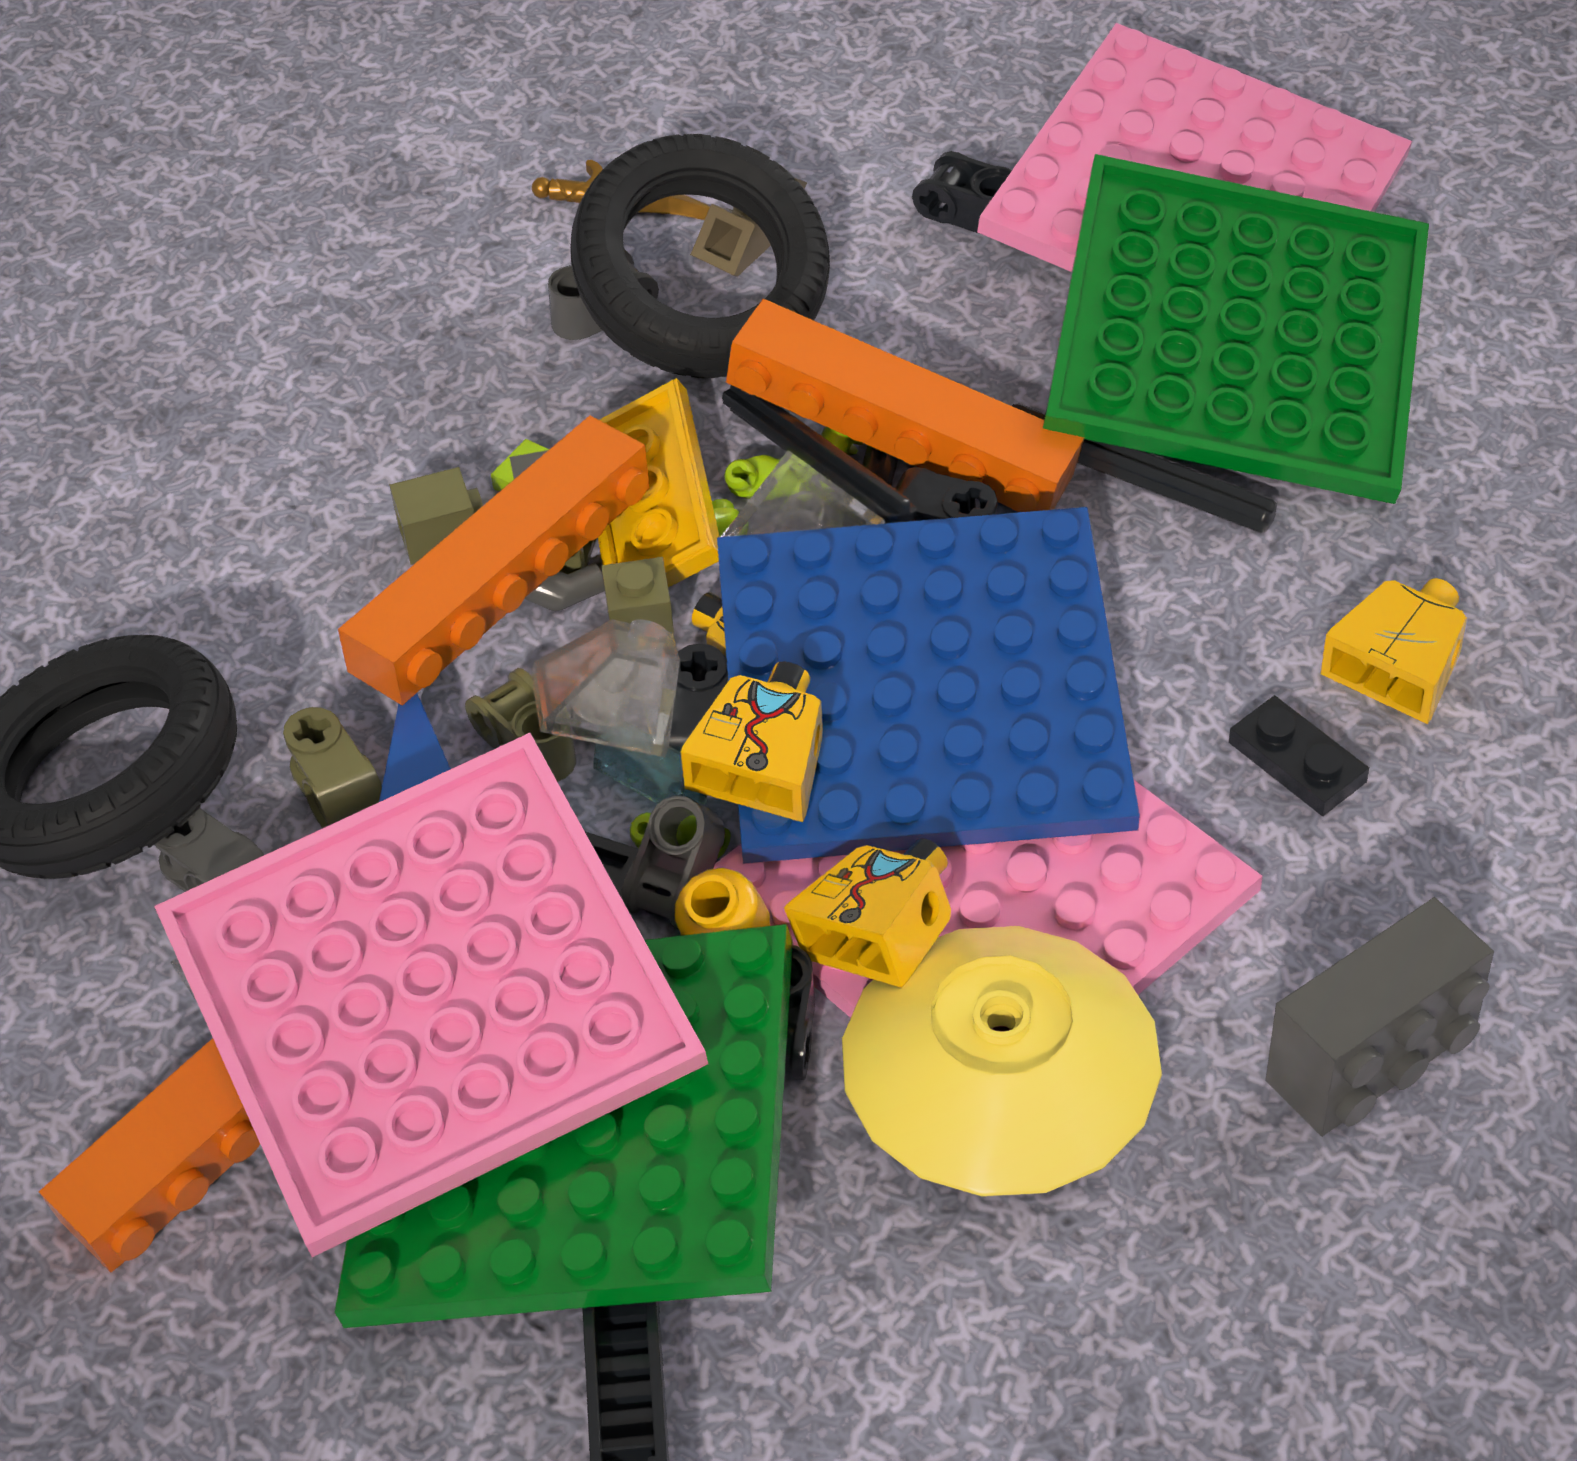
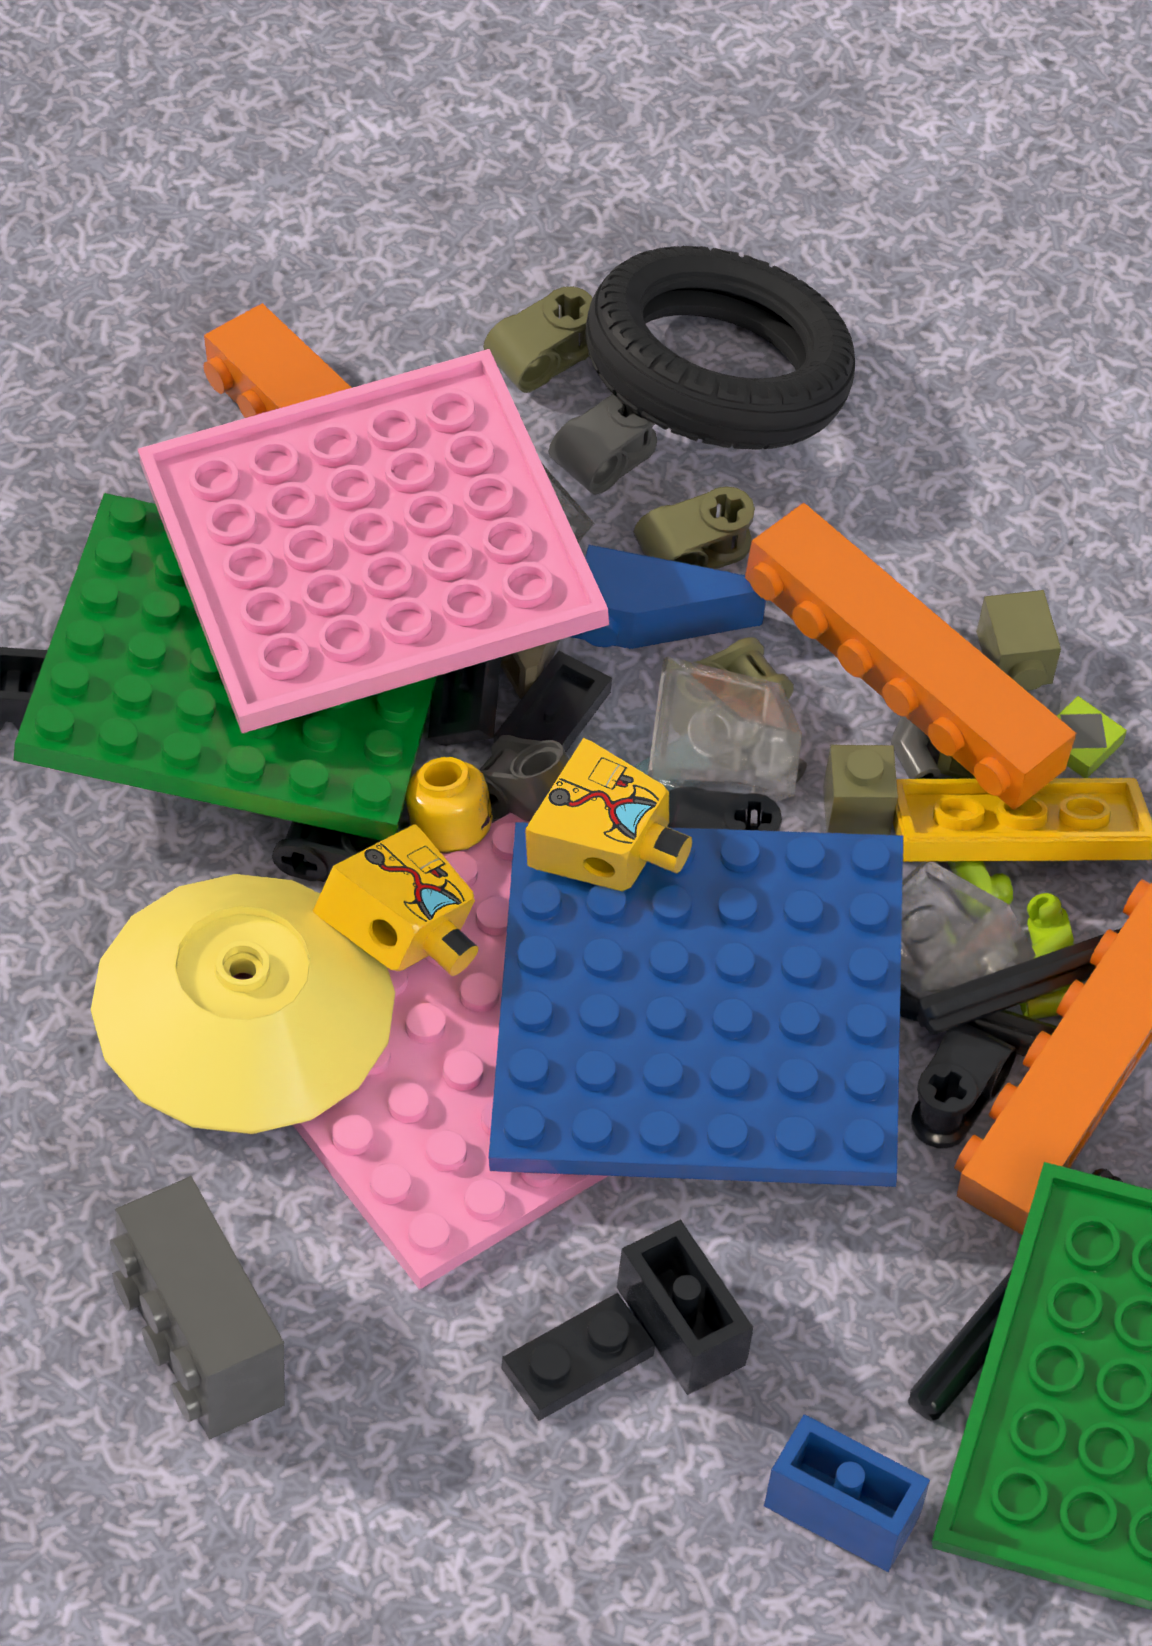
camera: 90 degrees right, 5 degrees up
yellow torso [1321,578,1467,724] -> none
none -> olive piece [483,286,593,393]
none -> black brick [617,1219,753,1395]
none -> blue brick [764,1414,930,1572]

